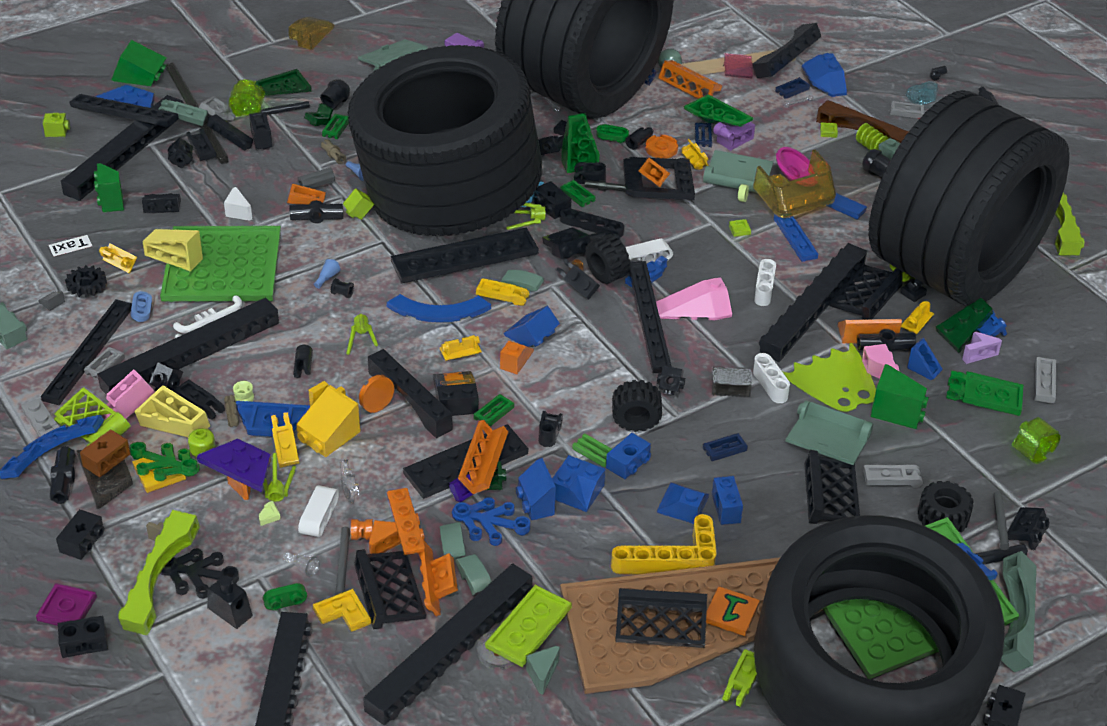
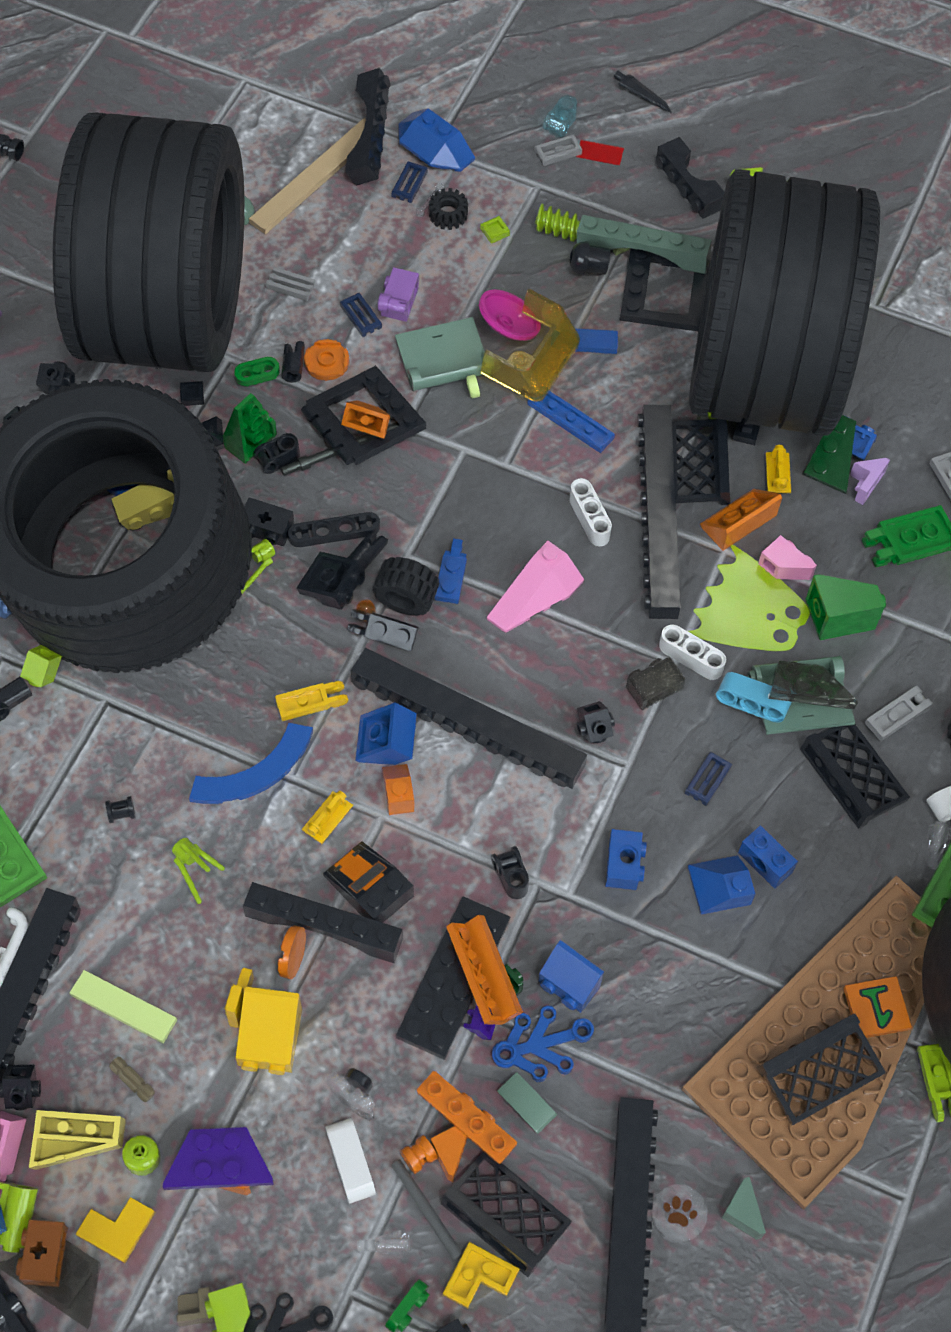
camera: 35 degrees left, 20 degrees up
green plant [129,442,200,481] -> none
black hinge [174,379,225,420] -> none
yellowish green wheel [233,381,254,402] -> none
blue wing [236,401,310,437] -> none
yellowish green tile [259,501,281,526] -> none
lime plant [263,453,296,502] -> none
yellow hinge [271,412,300,468] -> none
black hinge [293,344,313,378] -> none
medium blue cone [314,259,341,289] -> none
black plate [391,227,539,284] -> none
orange bracket [418,539,458,617] -> none
sand green slope [455,554,492,596] -> none
green tile [474,394,514,427] -> none
lime tile [485,585,572,667] -> none
sand green slope [501,270,544,291] -> none
blue slope [552,455,605,512] -> none
green tile [560,180,596,208] -> none
bright green tile [572,434,612,467] -> none
yellow beam [611,514,717,574] -> none
black tyre [612,380,662,432] -> none
white beam [626,239,673,263] -> none
black tile [629,261,672,374] -> none
orange fence [658,60,723,99] -> none
yellow hinge [681,139,709,170] -> none
green wedge [684,94,753,126] -> none
clear pink piece [723,53,753,78] -> none
lime tile [729,219,751,237] -> none
reddish brown arch [816,100,909,143] -> none
black piece [857,329,916,352] -> none
blue slope [907,338,943,380] -> none
black arm [930,66,947,80] -> none
none -> yellowish green tile [70,970,177,1044]
none -> light grey tile [265,267,316,301]
none -> black tile [344,1068,372,1095]
none -> black brick [351,648,588,789]
none -> black tyre [429,188,468,230]
none -> medium azure beam [716,672,793,723]
none -> clear smoke wing [768,660,858,709]

